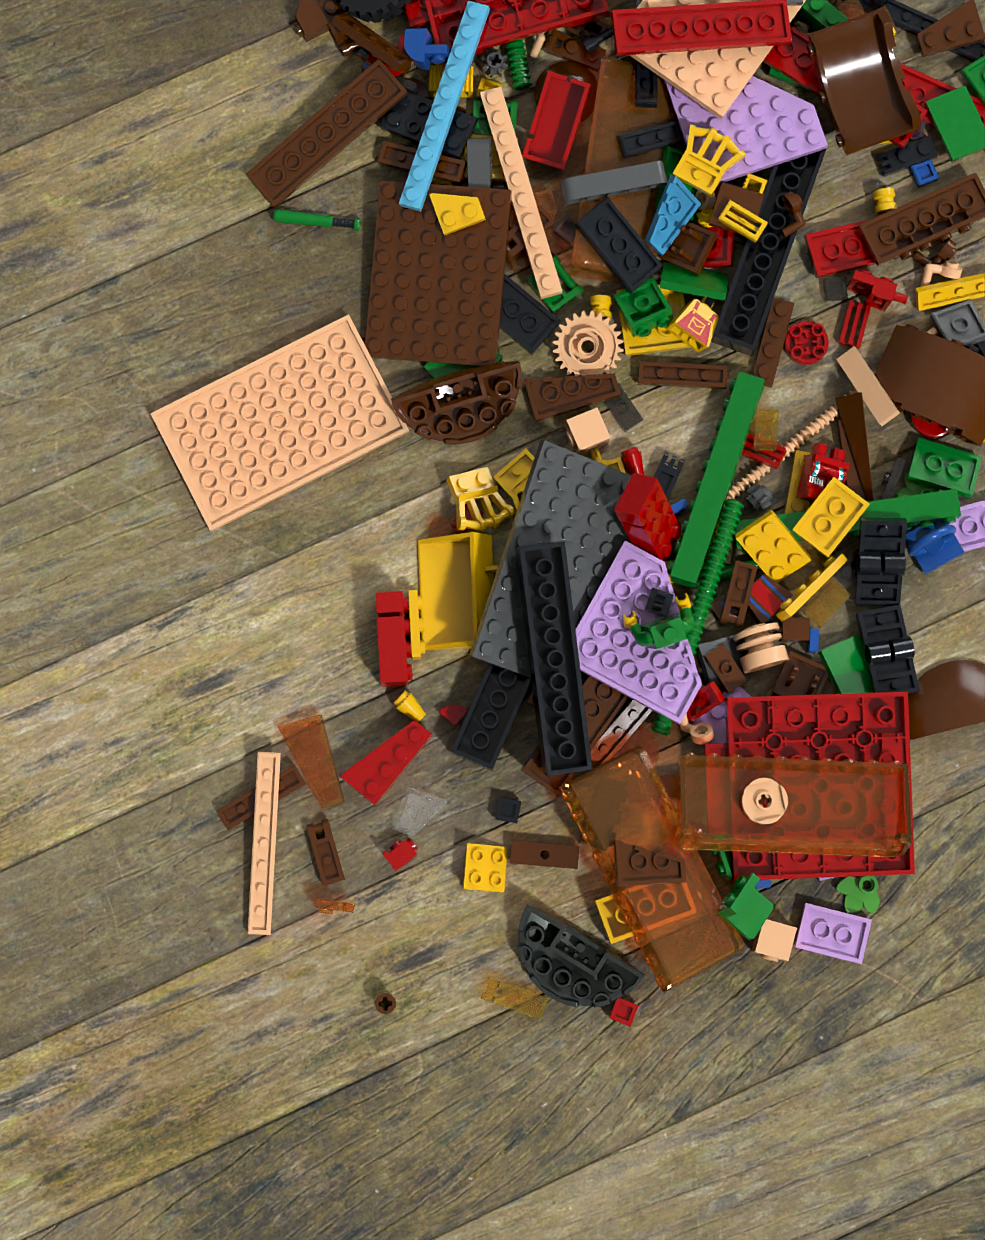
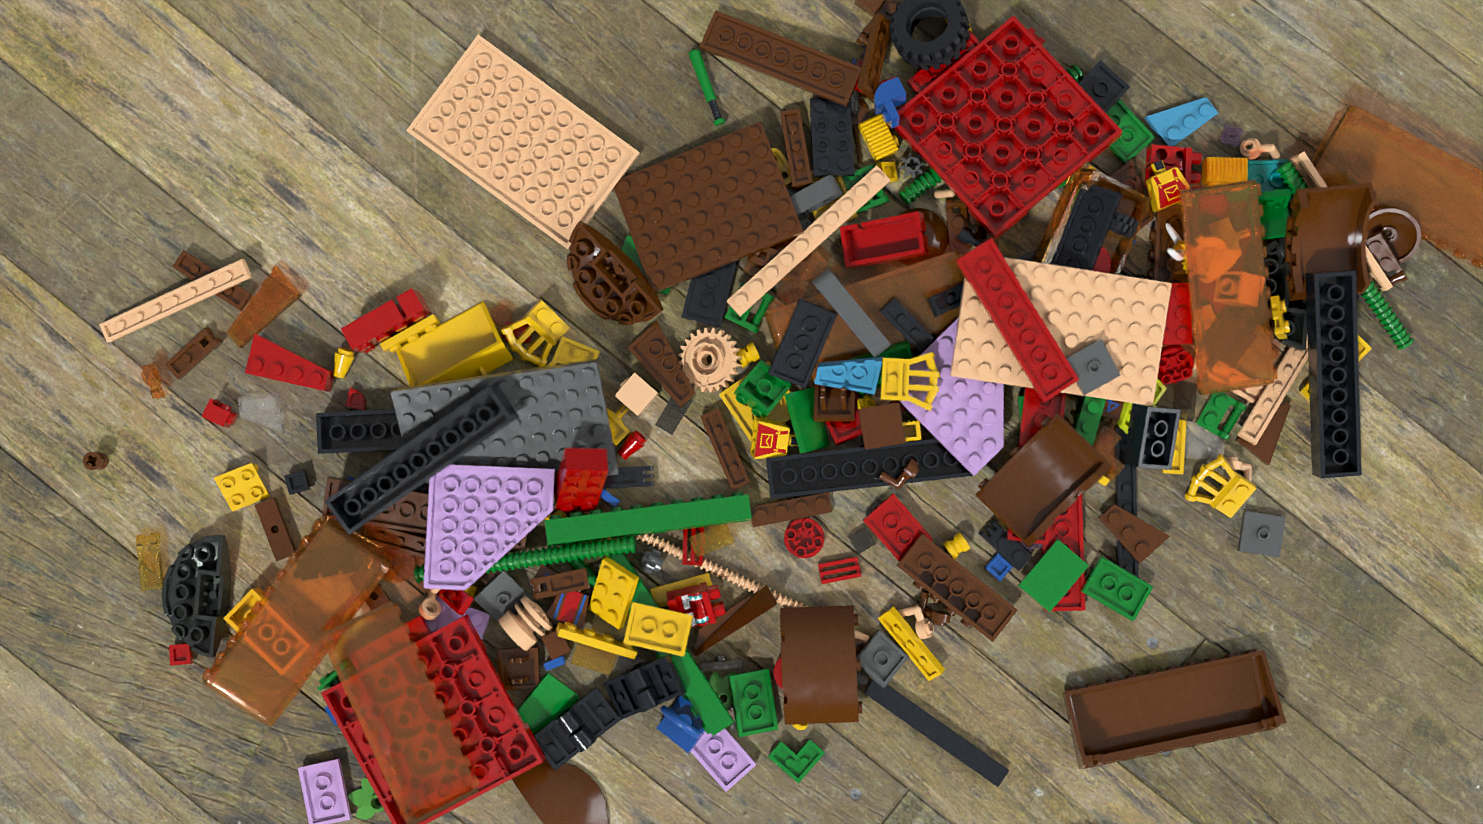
camera: 70 degrees right, 5 degrees up
medium azure plate [399,1,490,212] -> none
yellow wing [429,193,486,235] -> none
dark grey tile [553,214,575,245] -> none
reddish brown wing [613,840,686,887] -> none
green torso [622,593,695,649] -> none
black tile [645,587,674,617] -> none
reddish brown plate [703,643,747,693] -> none
green bracket [717,873,774,940] -> none
yellow tile [718,200,768,243] -> none
light nougat plate [741,778,788,824] -> none
light nougat head [751,919,797,962] -> none
light nougat tile [836,346,900,426] -> none
red plate [846,270,908,312] -> none

